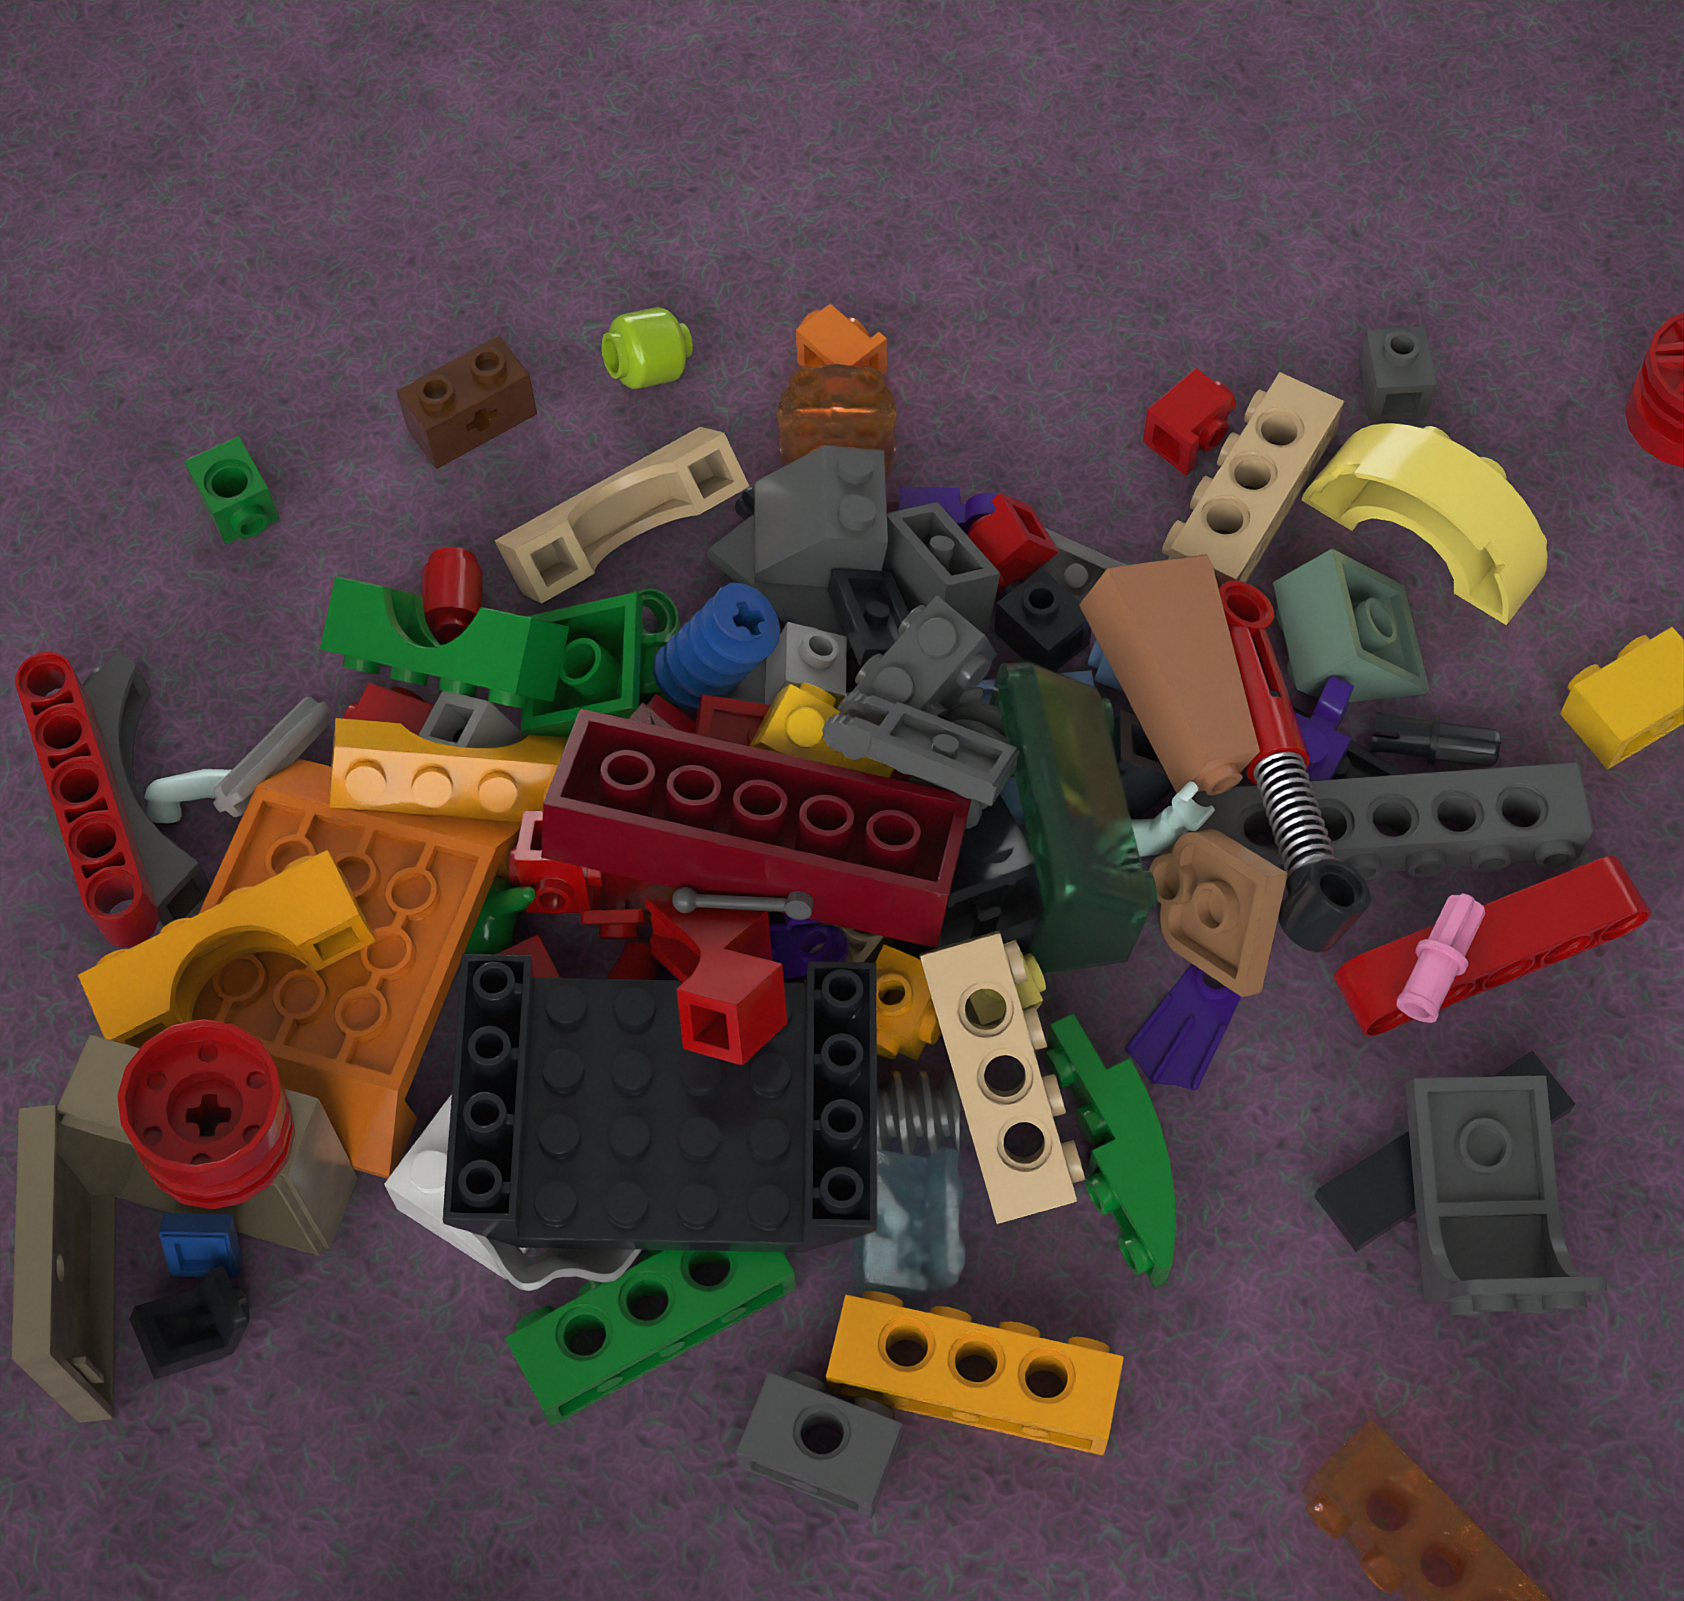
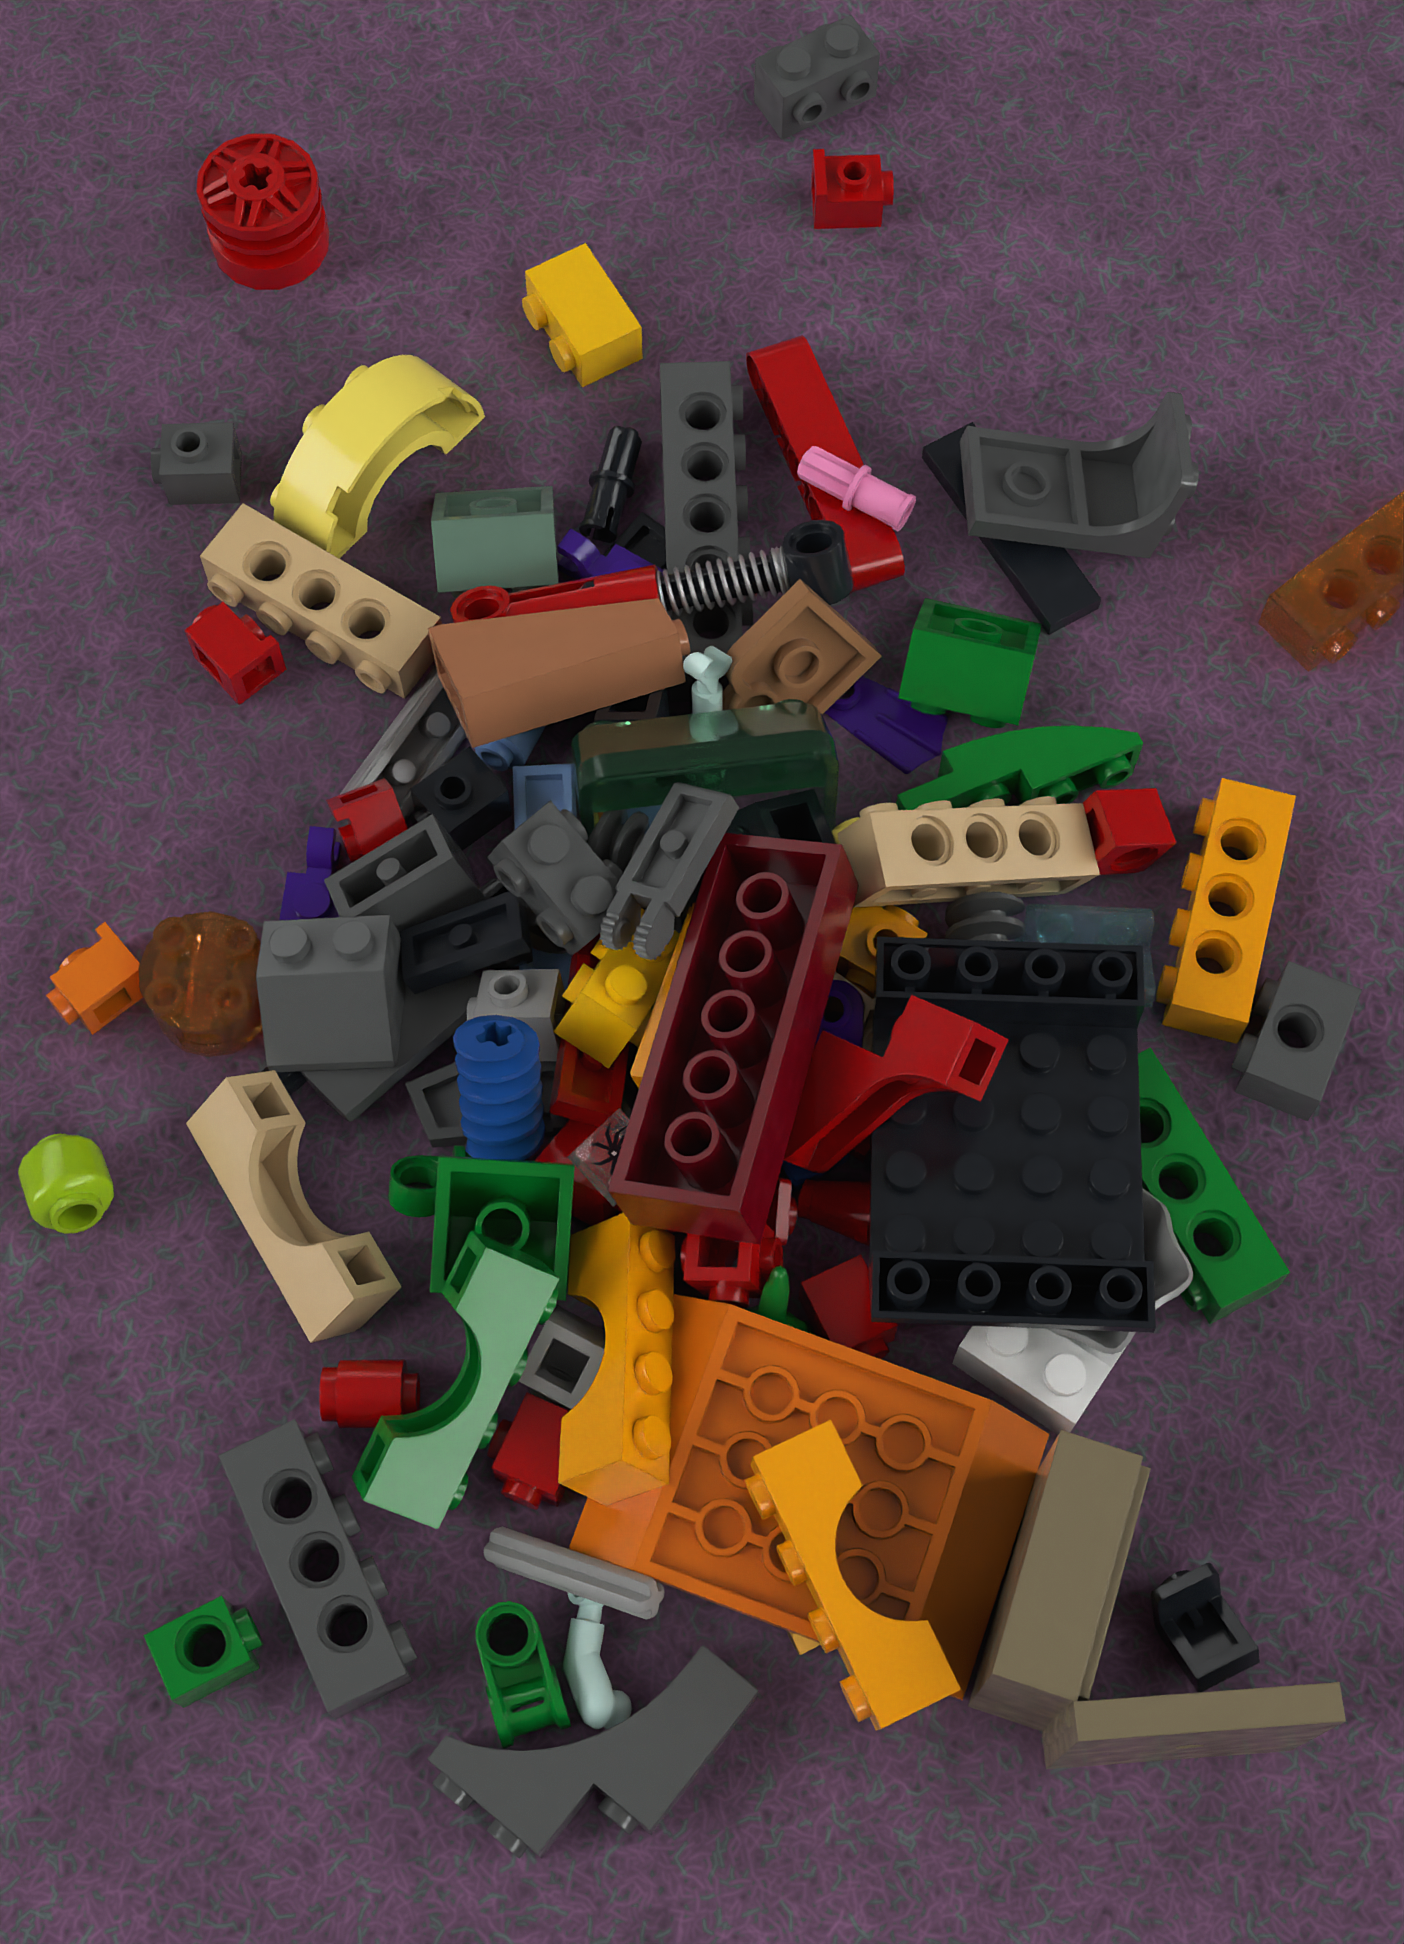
camera: 90 degrees left, 5 degrees up
red beam [15,651,159,948] -> none
red wheel [117,1019,295,1209] -> none
blue tile [158,1213,242,1278] -> none
reddish brown brick [396,335,537,469] -> none
dark grey hinge [672,886,814,920] -> none
none -> dark grey brick [218,1419,417,1719]
none -> green piece [475,1601,571,1749]
none -> green slope [898,598,1042,728]
none -> red brick [1083,788,1176,875]

